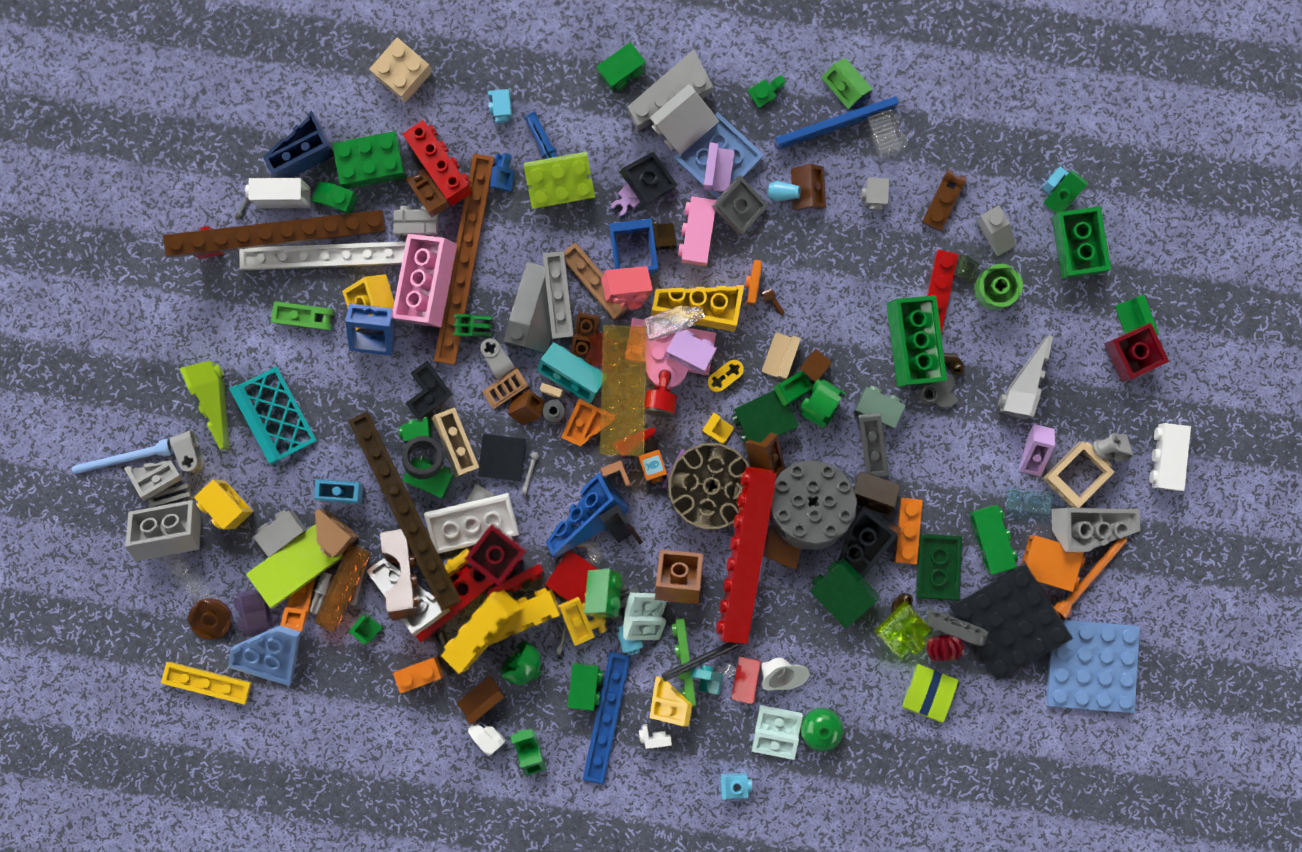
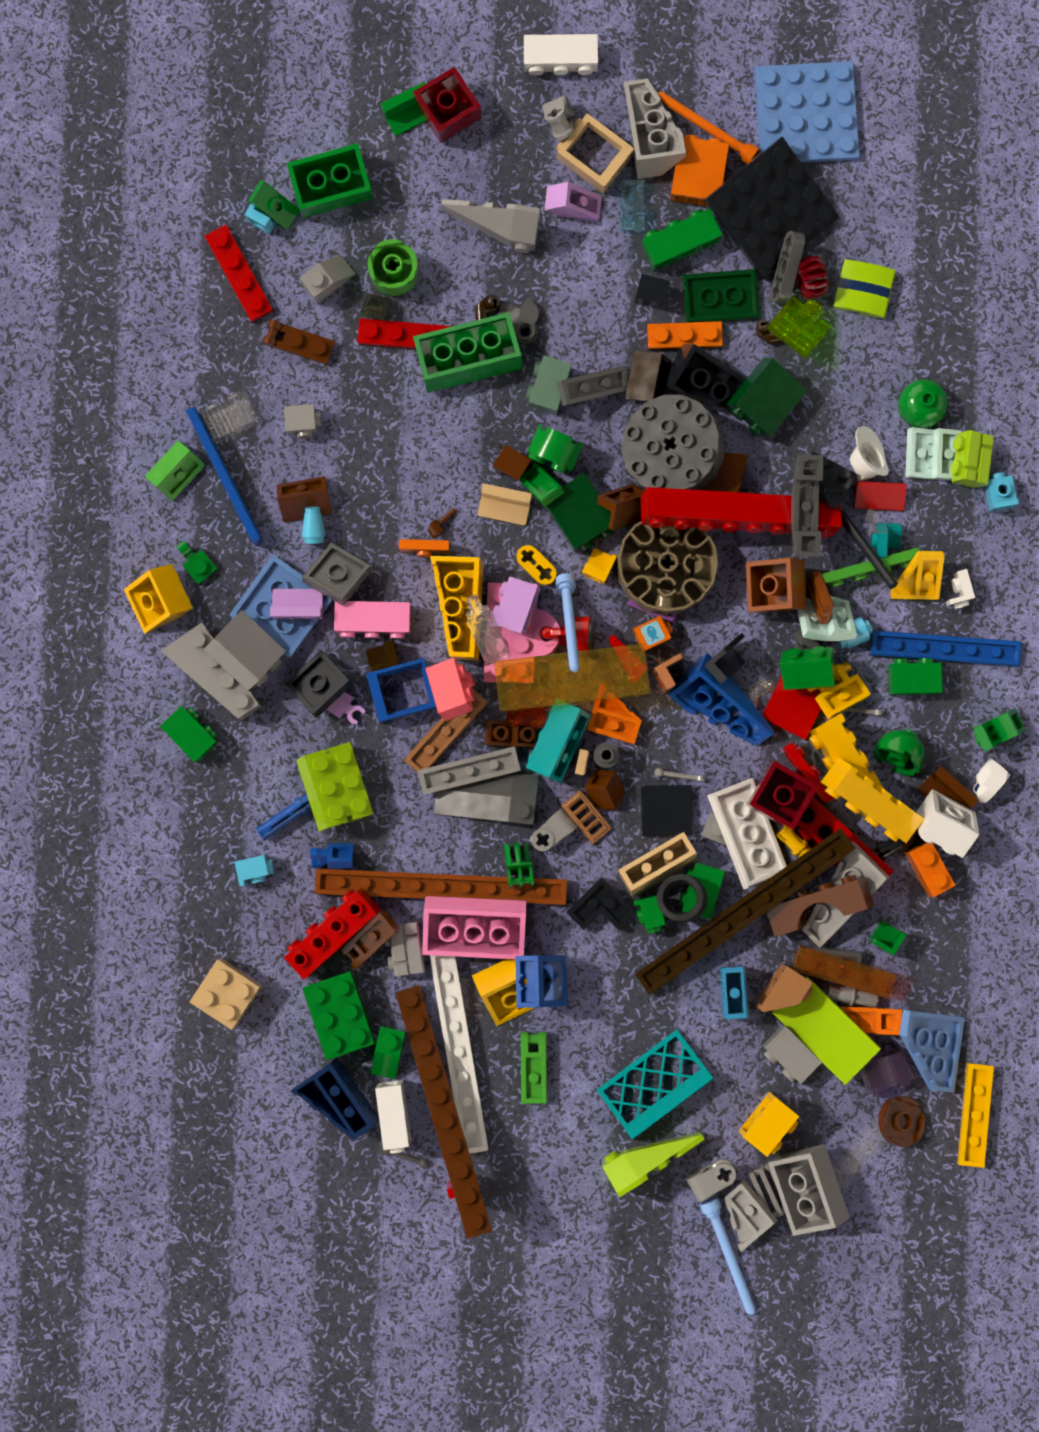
camera: 100 degrees left, 0 degrees up
none -> yellow slope [124,564,193,634]
none -> red plate [204,225,273,323]
none -> light blue piece [555,573,580,672]
none -> black panel [634,274,670,306]
none -> dark grey slope [791,454,823,557]
none -> black plate [792,452,858,510]
none -> dark orange tile [807,571,834,624]
none -> white brick [916,789,980,858]
none -> lime brick [950,430,994,488]

